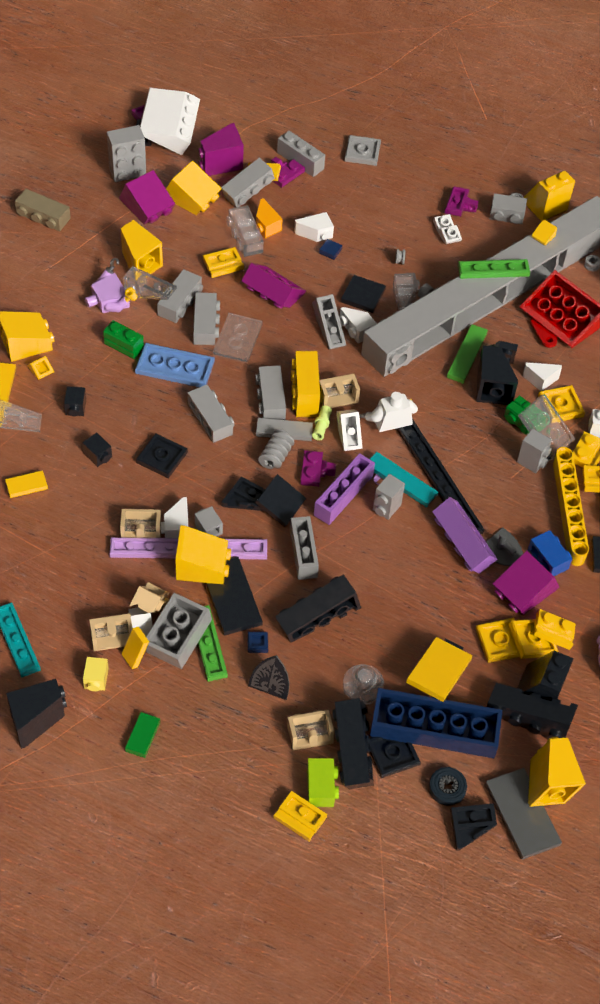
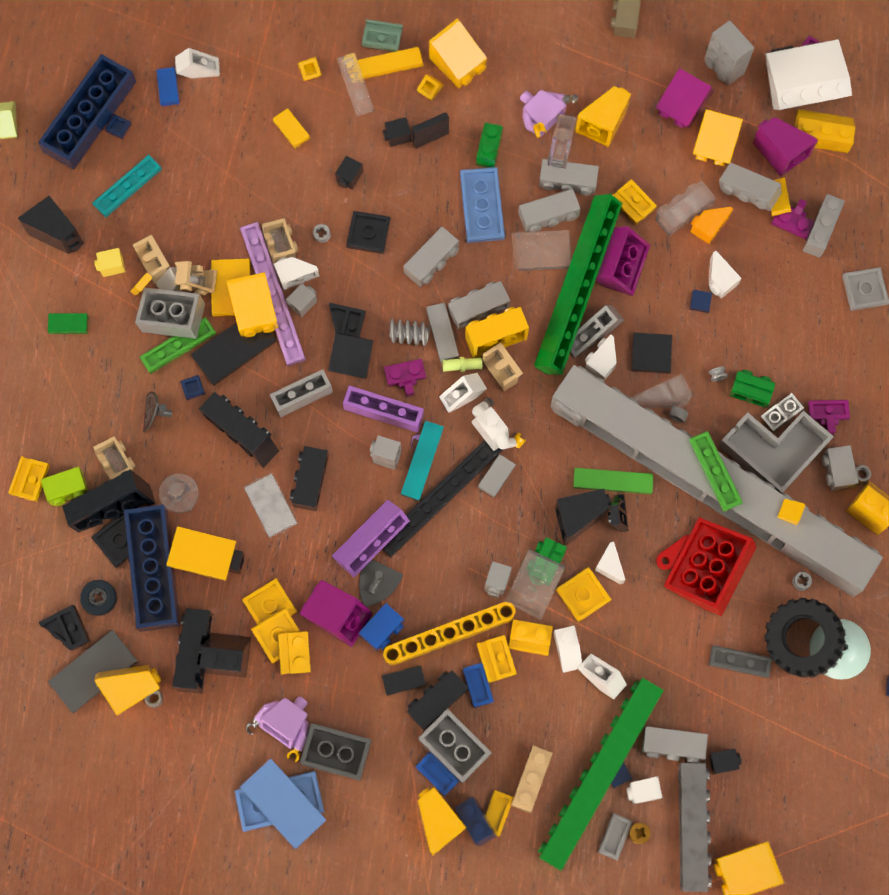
camera: 75 degrees right, 20 degrees up
none -> yellow tile [211,259,250,316]
none -> clear piece [243,473,298,538]
none -> black brick [289,446,329,511]
none -> light grey bush [313,224,331,243]
none -> black tile [412,112,449,149]
none -> light grey tile [478,454,516,498]
none -> green brick [534,194,623,375]
none -> light grey piece [719,411,834,493]
none -> green brick [729,370,776,408]
none -> yellow slope [795,109,855,153]

